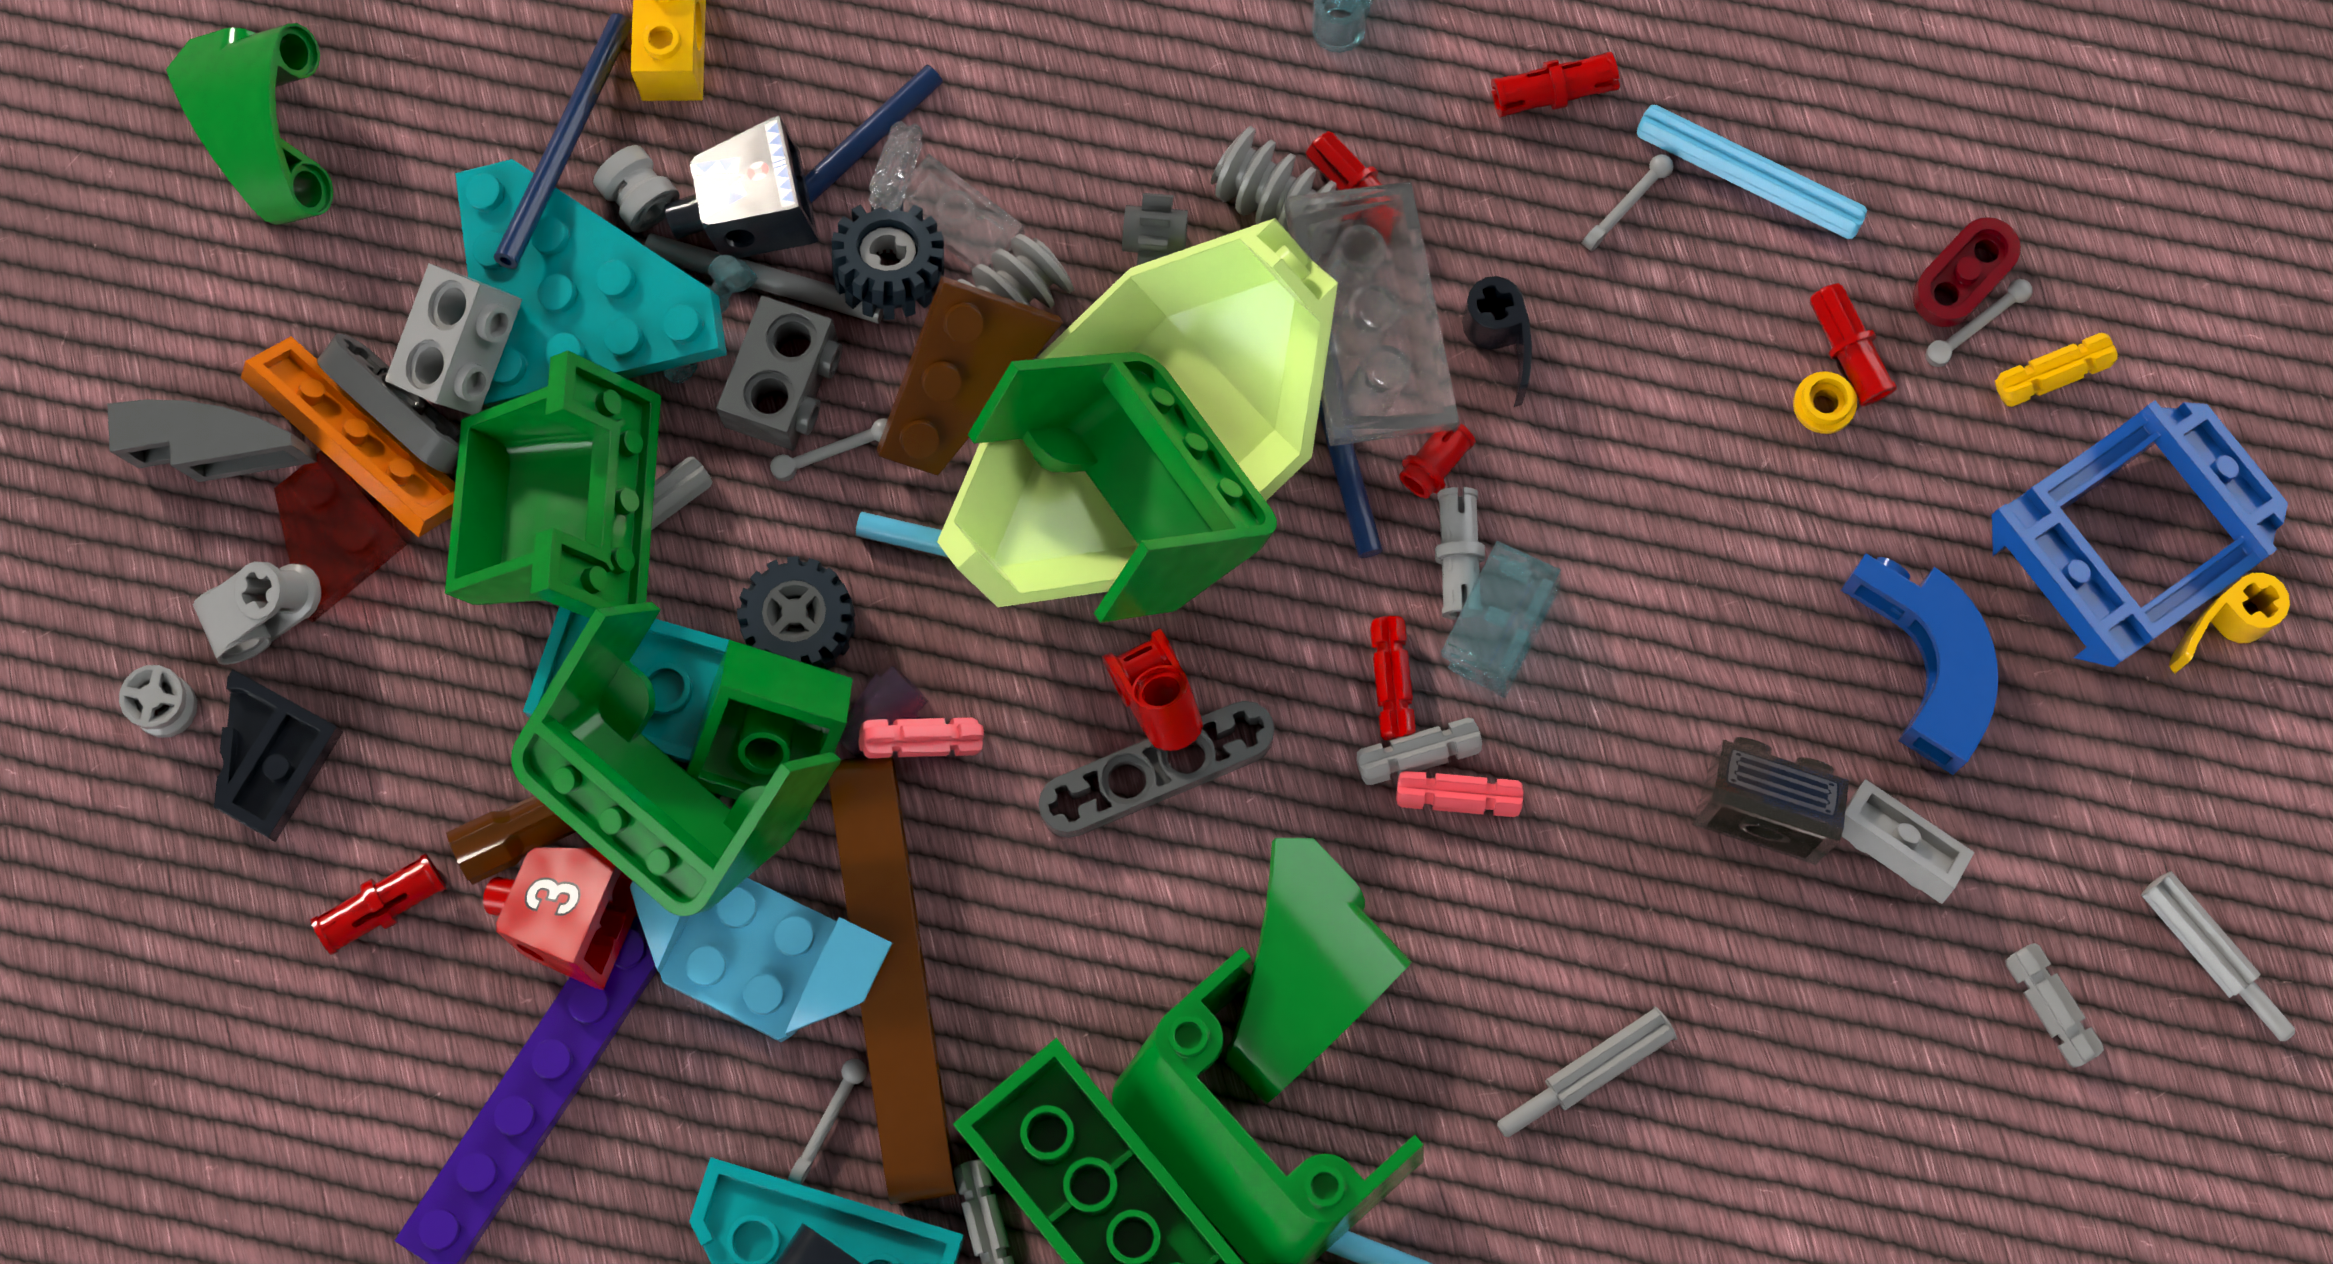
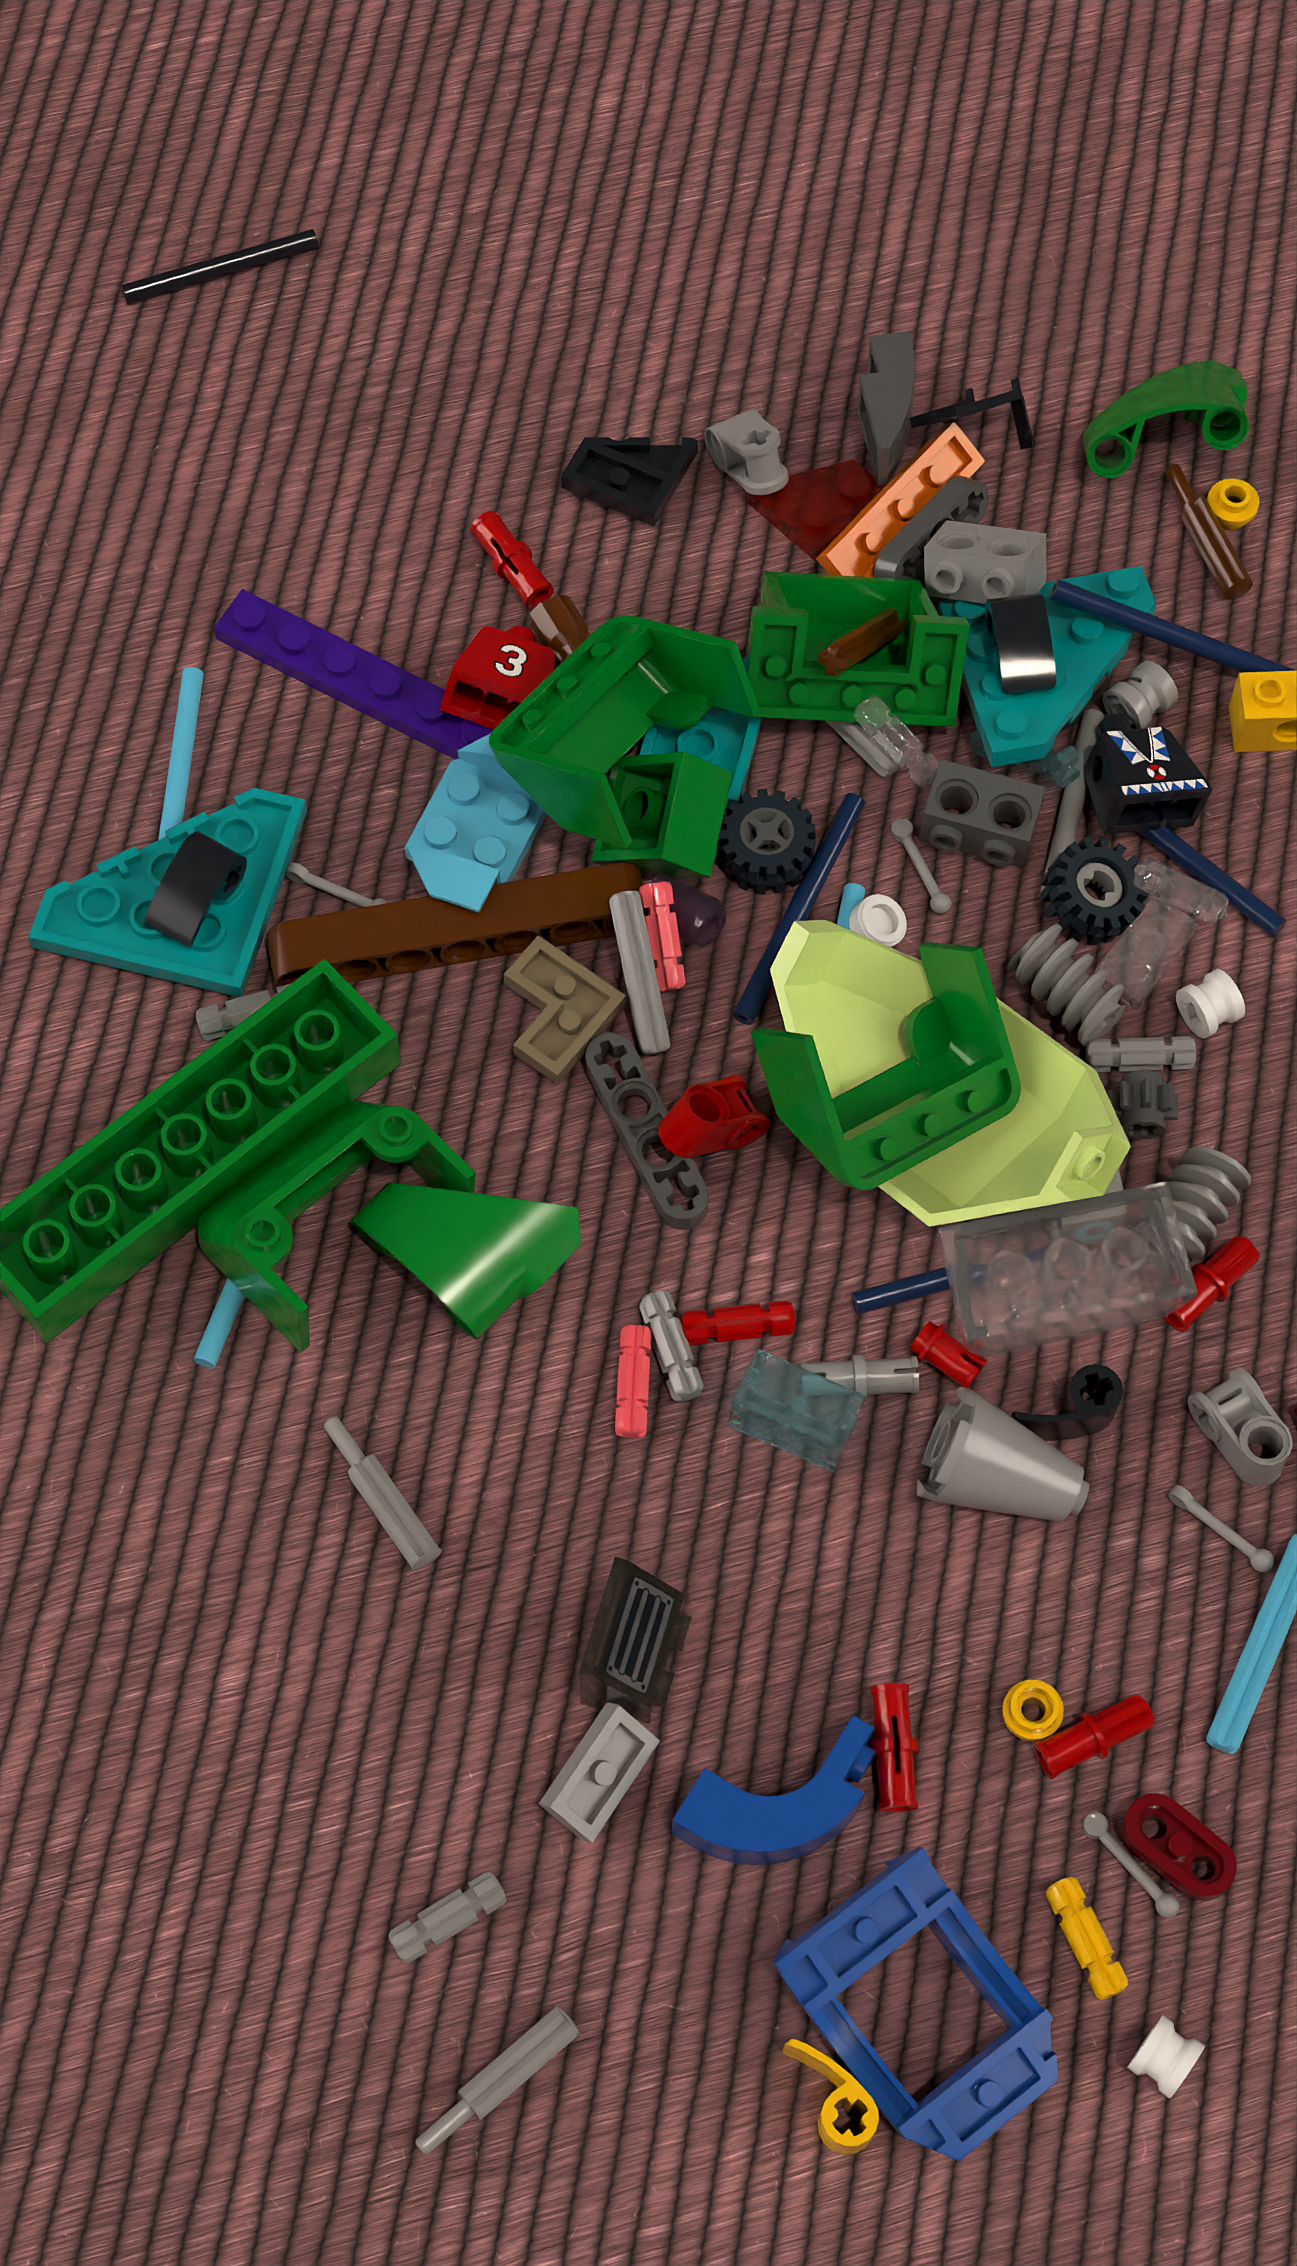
camera: 85 degrees right, 10 degrees down
light grey wheel [119,665,198,738] -> none
reddish brown wing [877,276,1063,476] -> none
none -> dark tan plate [504,935,626,1085]
none -> light grey axle [609,890,671,1055]
none -> dark blue piece [733,793,865,1025]
none -> reddish brown axle [818,608,905,676]
none -> white tile [849,894,907,948]
none -> clear axle [853,695,940,787]
none -> red pin [869,1683,919,1812]
none -> black piece [909,378,1035,449]
none -> light grey cone [916,1387,1090,1522]
none -> black panel [985,593,1057,694]
none -> light grey axle [1085,1036,1196,1072]
none -> white wheel [1127,2015,1205,2099]
none -> reddish brown axle [1165,464,1253,600]
none -> white wheel [1176,969,1245,1039]
none -> light grey piece [1188,1367,1293,1486]
none -> yellow plate [1207,479,1260,529]

